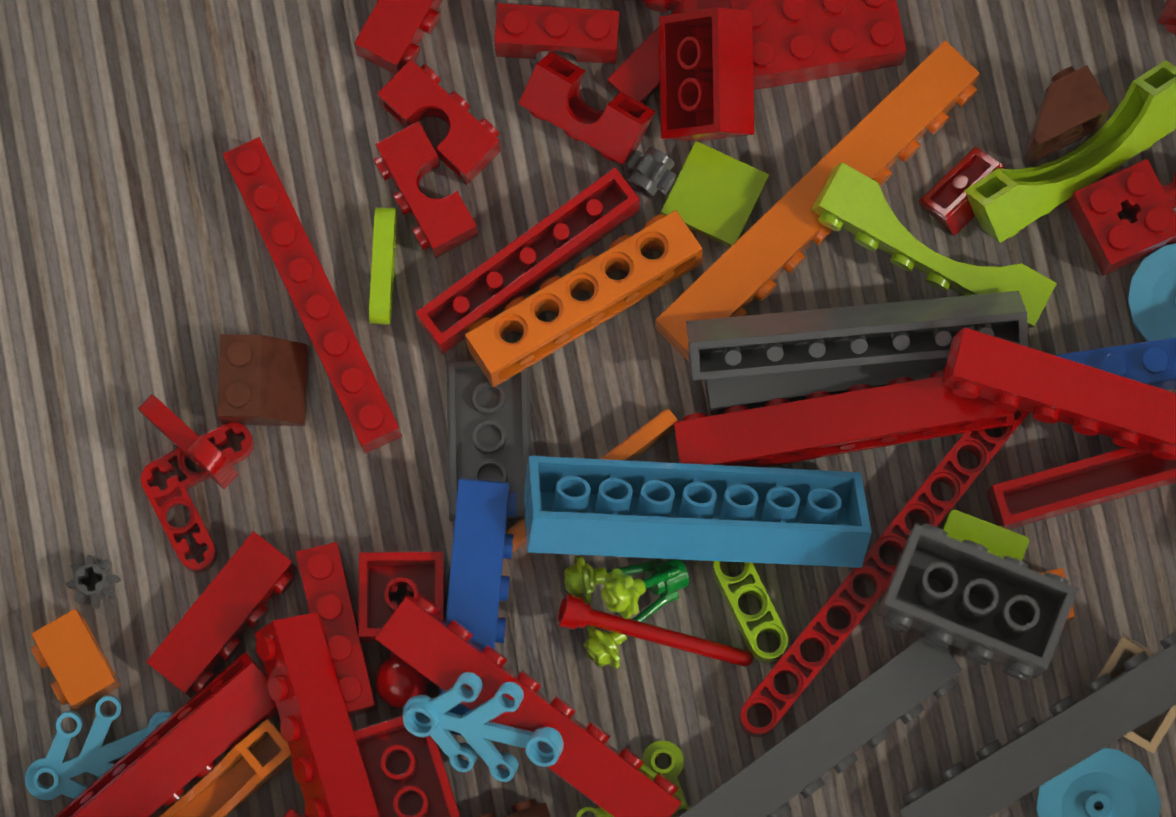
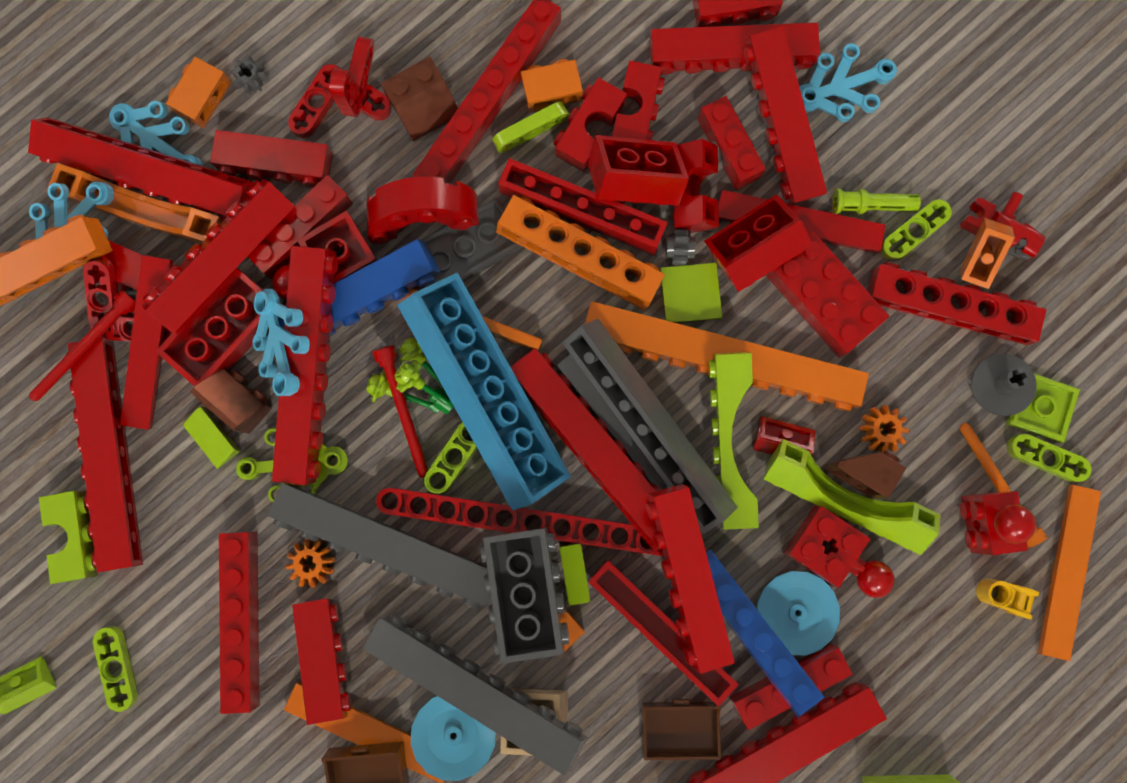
camera: 55 degrees right, 5 degrees up
none -> red brick [366,176,479,244]
none -> orange brick [521,59,583,113]
none -> red brick [587,135,689,205]
none -> orange gear [858,405,910,453]

